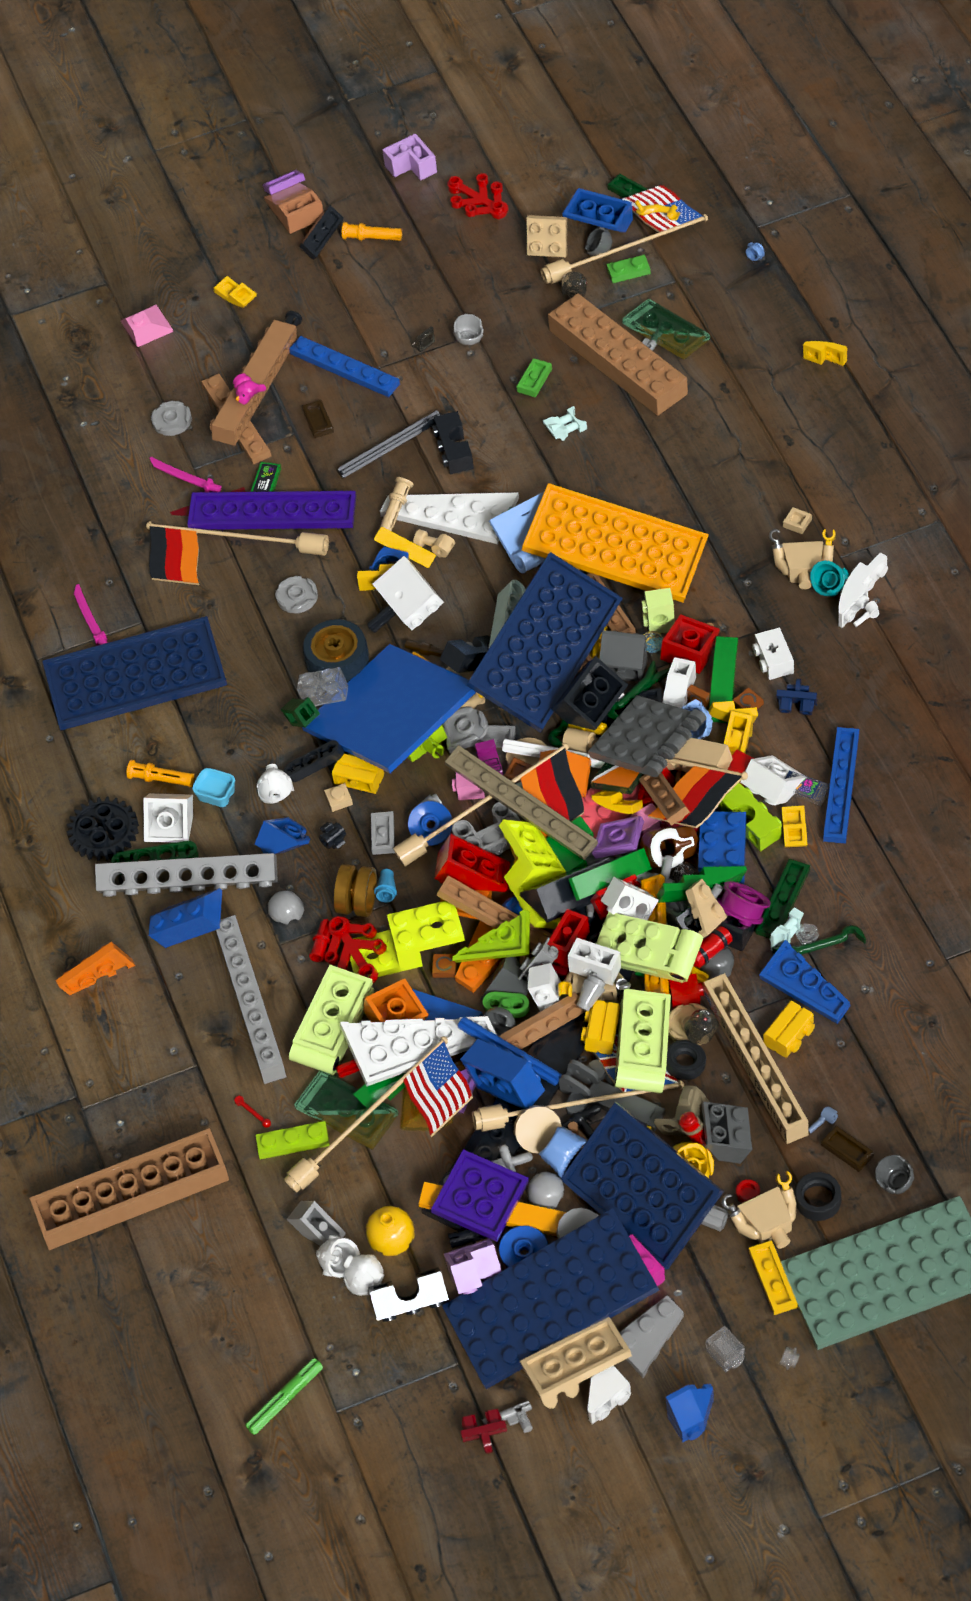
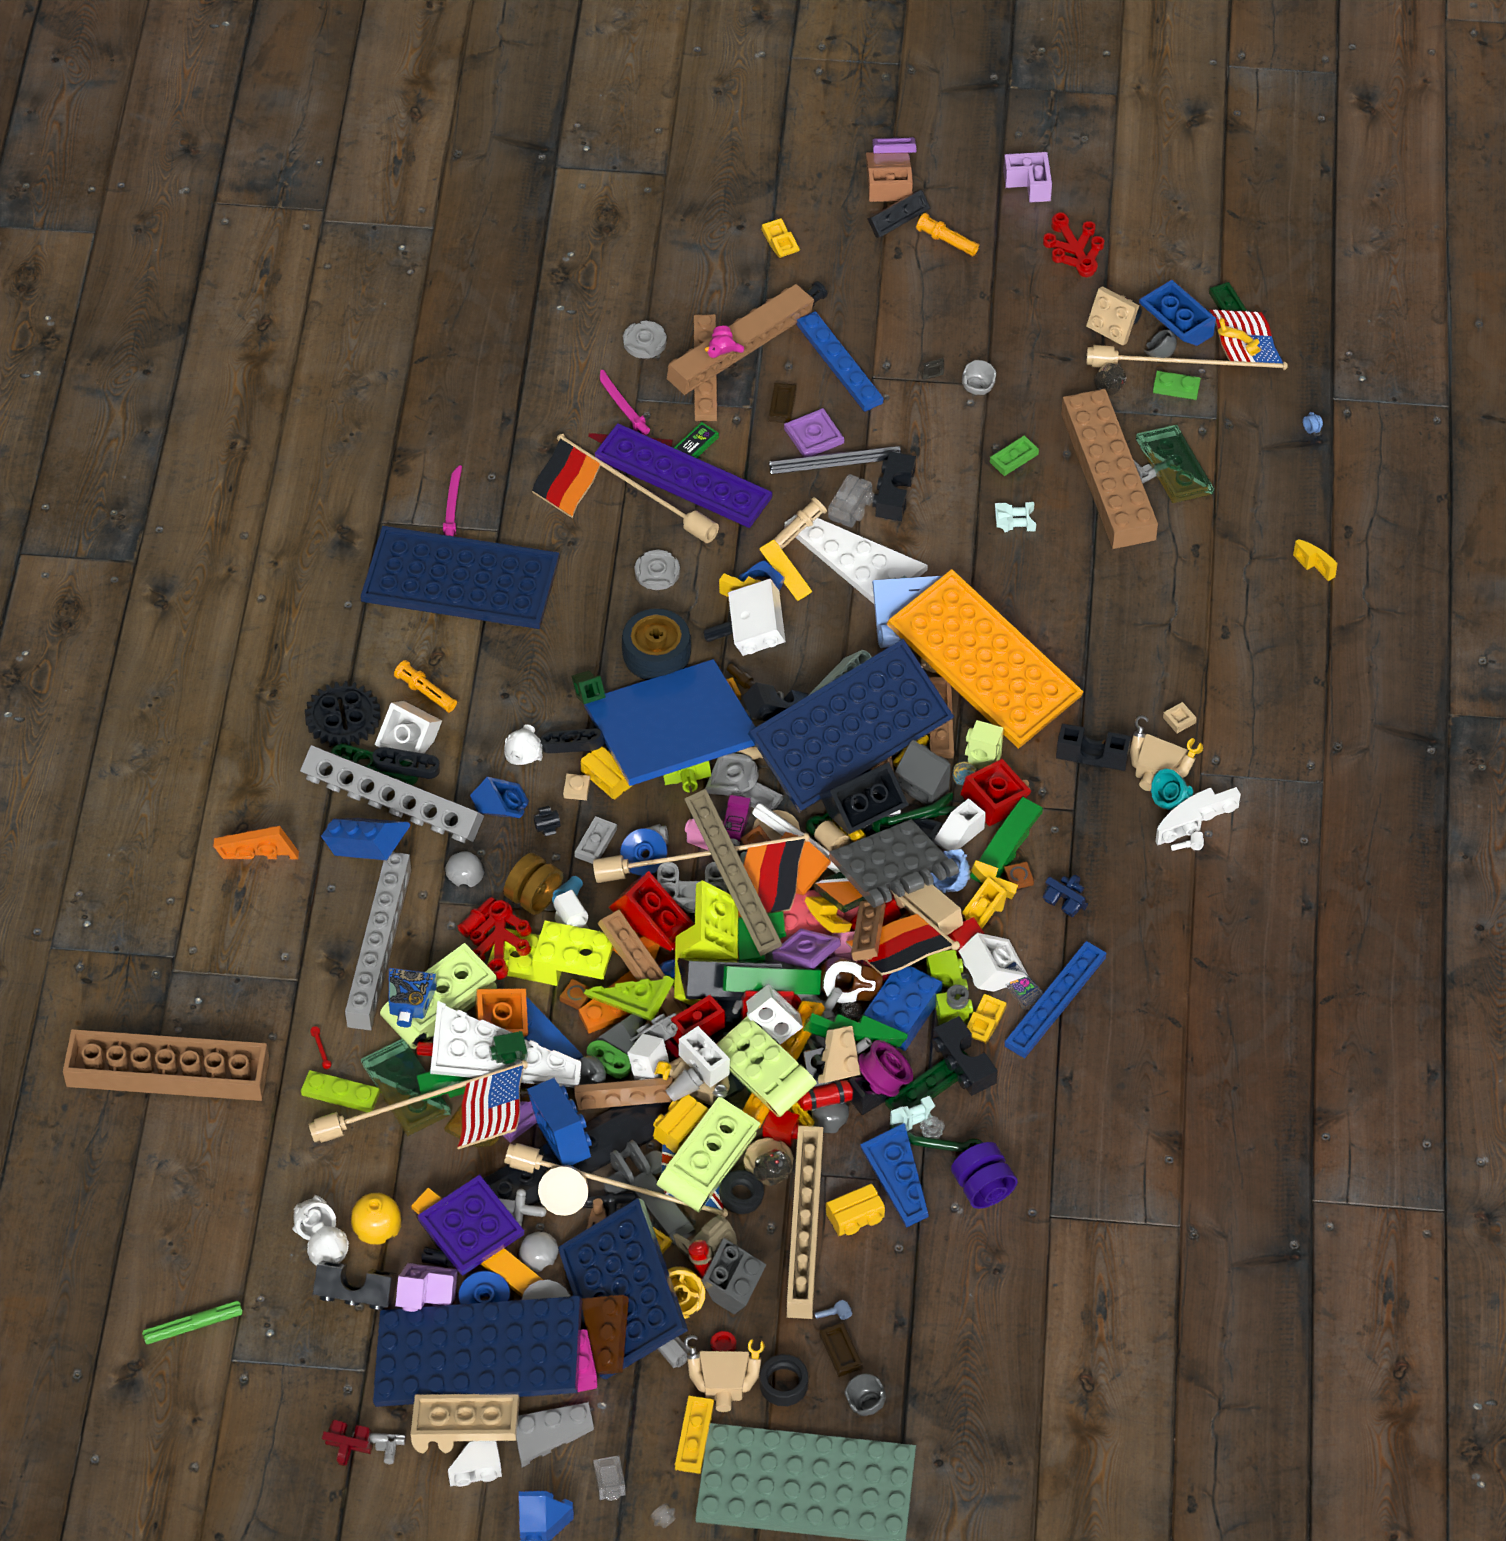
camera: 20 degrees right, 0 degrees up
bright pink slope [121,305,173,347] -> none
medium azure piece [192,768,235,807] -> none
light grey slope [287,1201,346,1246] -> none
clear brick [297,667,348,706] -> none
tan leg [413,529,455,558] -> none
blue axle [457,1017,562,1085] -> none
medium blue hair [539,1127,587,1178] -> none
dark orange tile [687,685,710,710] -> none
white brick [752,627,794,680] -> none
none -> black beam [373,747,440,779]
none -> torso [389,968,437,1028]
none -> dark green brick [489,1031,528,1064]
none -> white brick [554,890,589,929]
none -> reddish brown wing [582,1295,629,1374]
none -> medium lavender tile [784,408,844,457]
none -> clear brick [828,474,874,528]
none -> black arch [932,1016,998,1096]
none -> dark grey bush [947,985,969,1010]
none -> dark purple wheel [951,1142,1018,1209]
none -> black arch [1056,723,1131,771]

